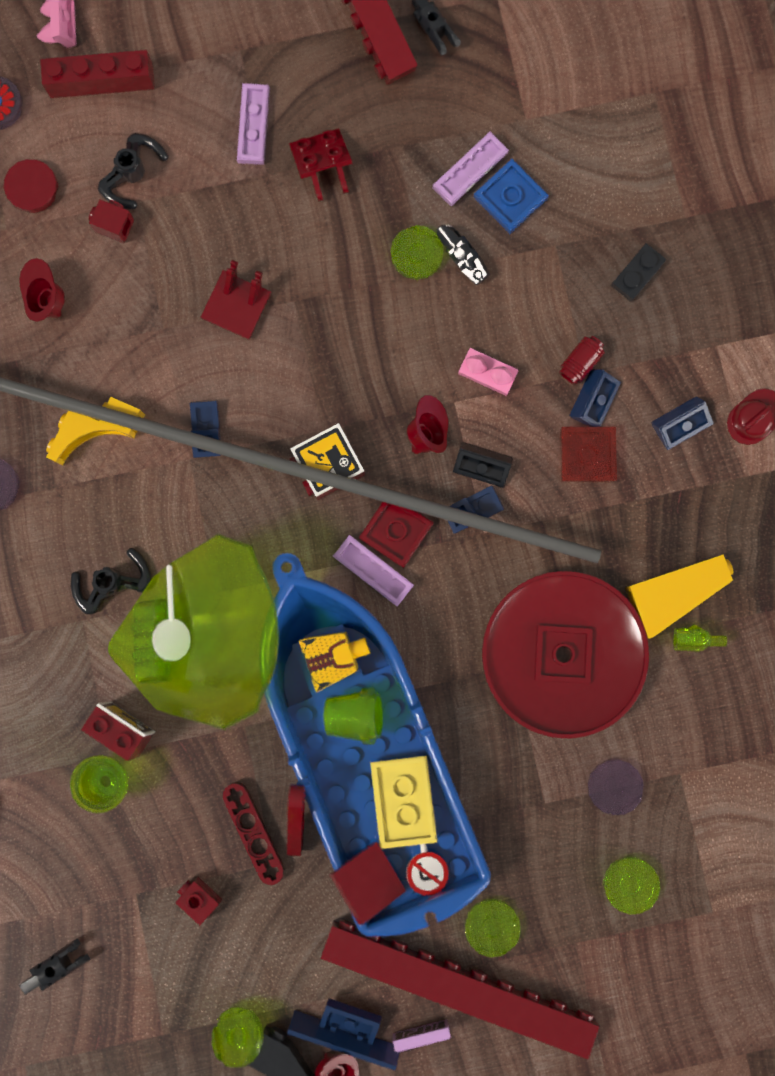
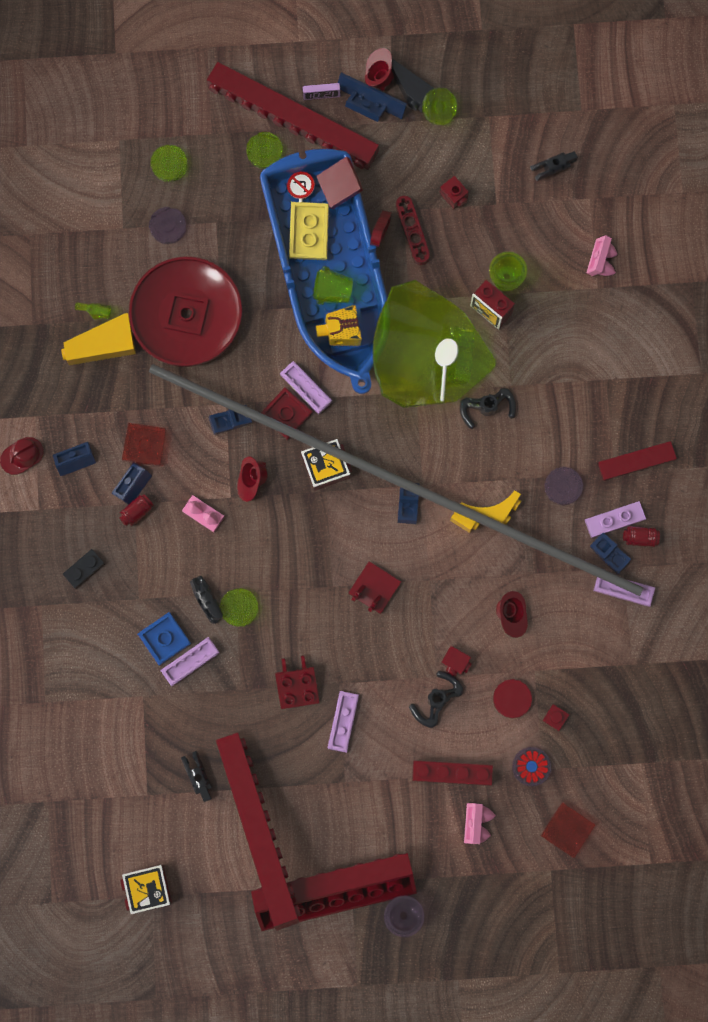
camera: 170 degrees left, 5 degrees down
black slope [453,442,513,488] -> none

